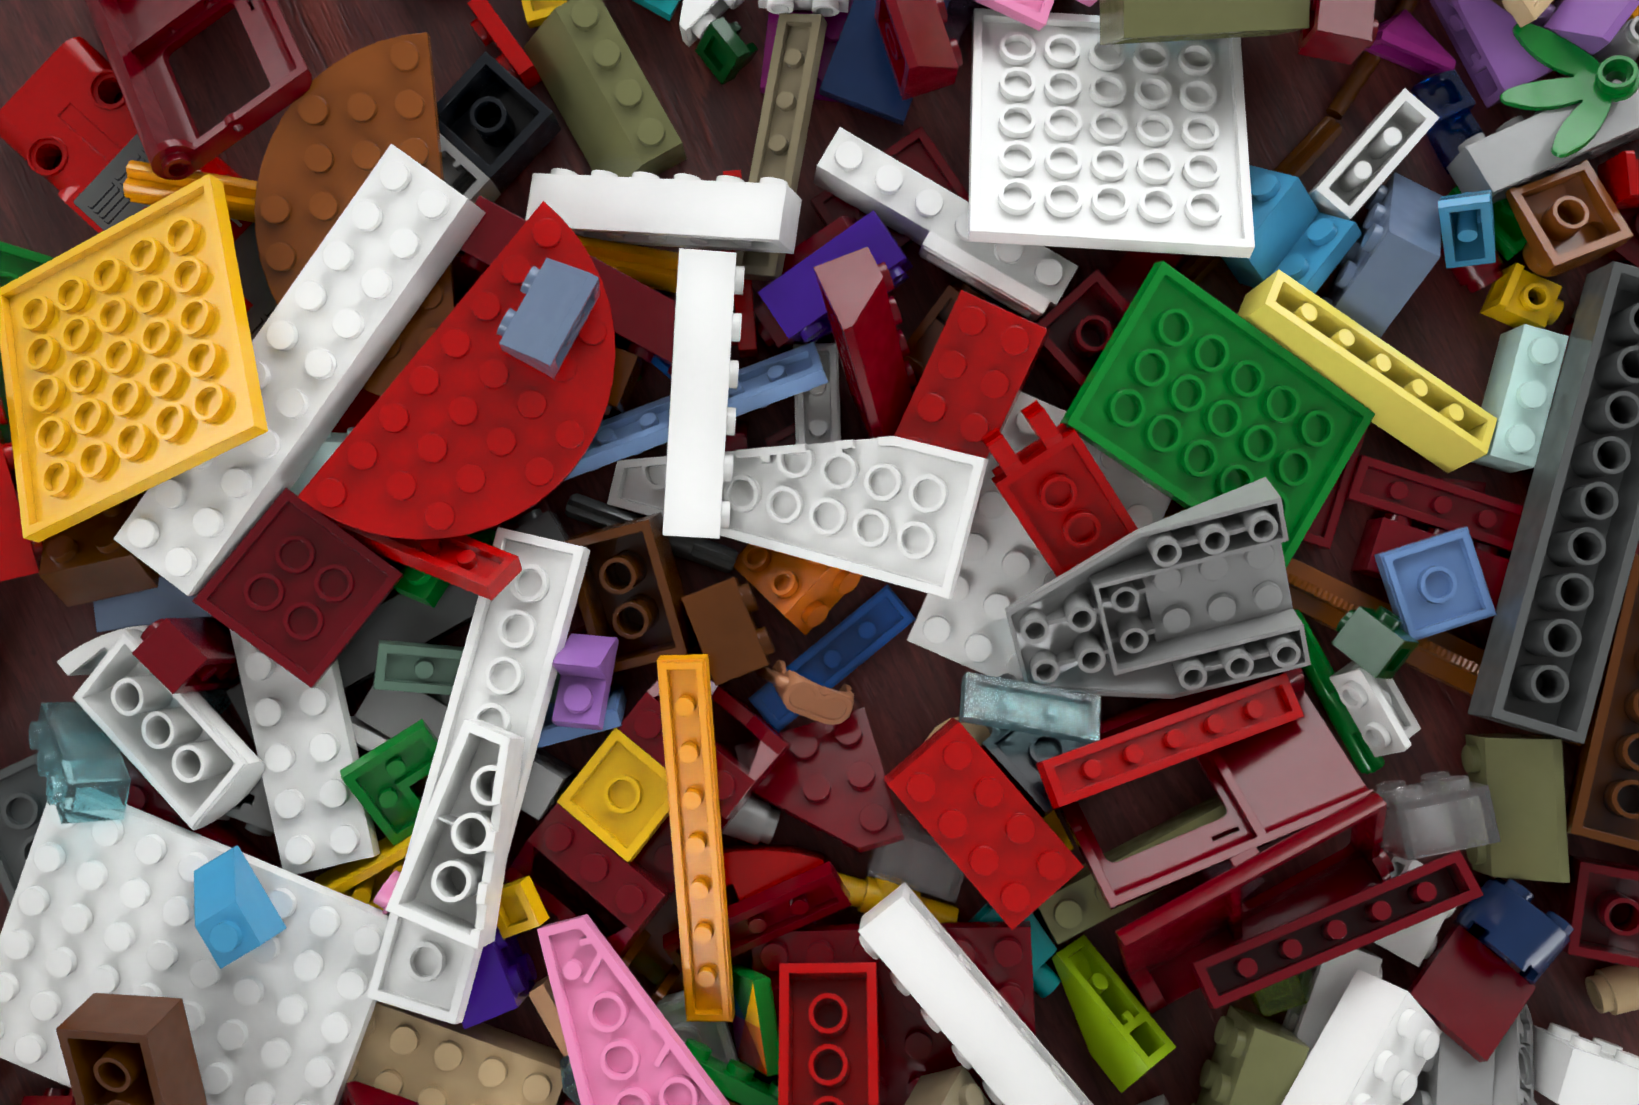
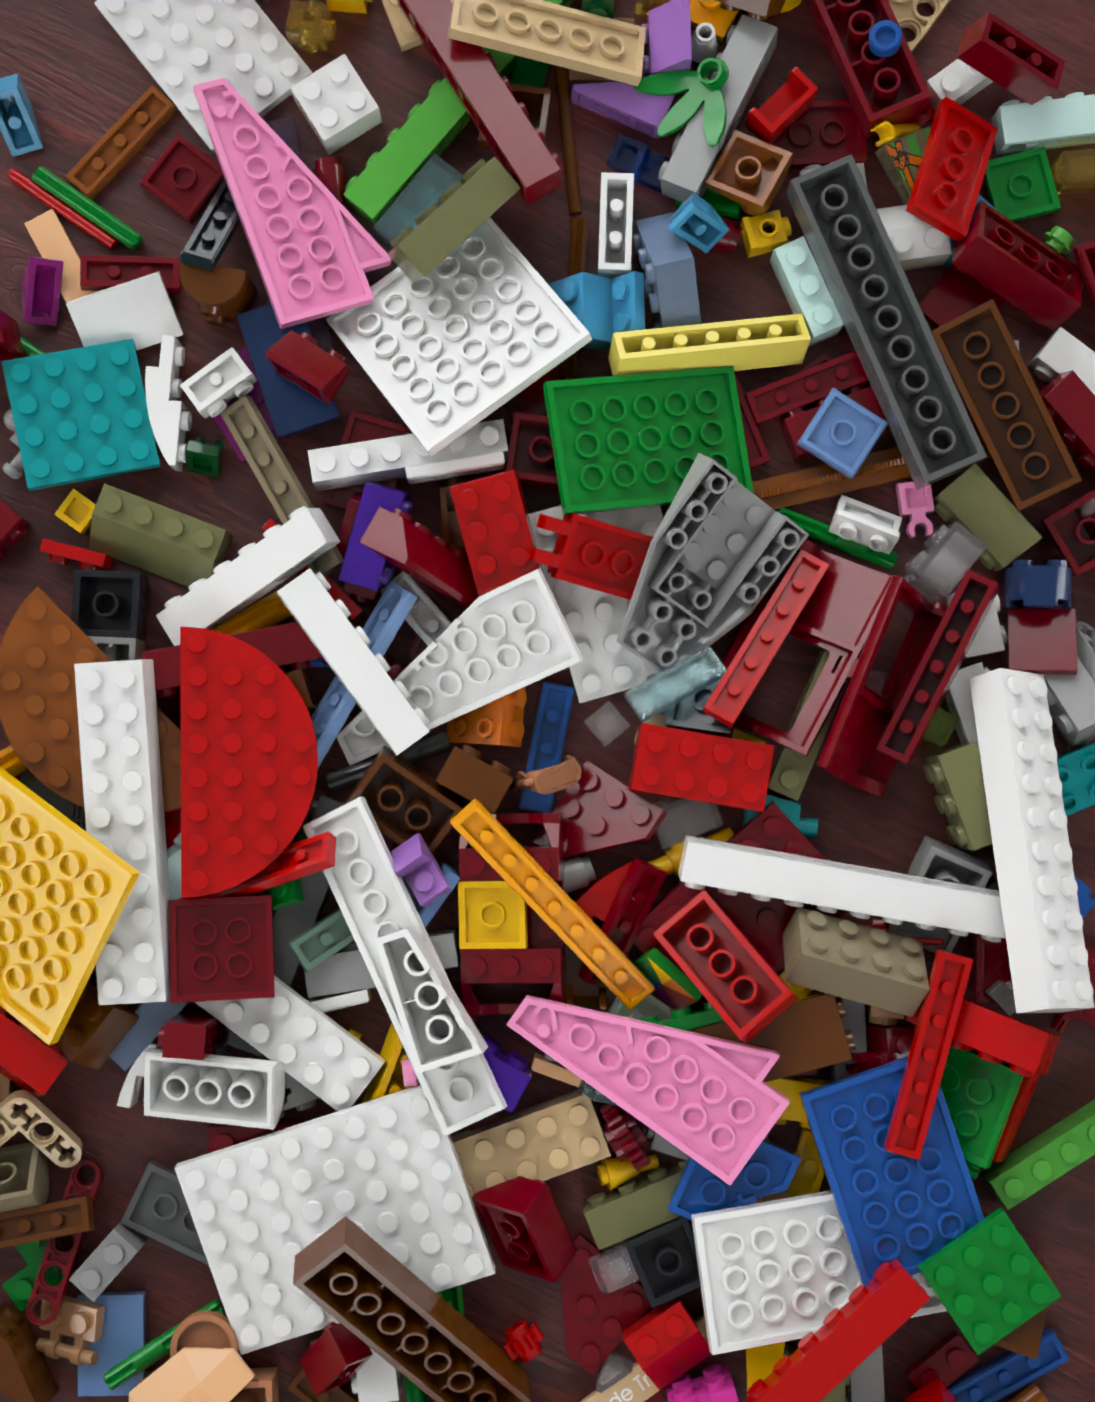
camera: 35 degrees left, 0 degrees up
clear light blue brick [29,702,131,824] -> none
dark azure slope [194,845,287,969] -> none
green plate [340,719,438,846] -> none
sand blue slope [497,258,600,378] -> none
yellow plate [497,875,549,939] -> none
lime slope [1052,935,1176,1093] -> none
brick [1331,606,1419,679] -> none
magenta slope [1364,9,1456,76] -> none
none -> clear brick [584,701,630,748]
none -> bright pink plate [895,481,935,539]

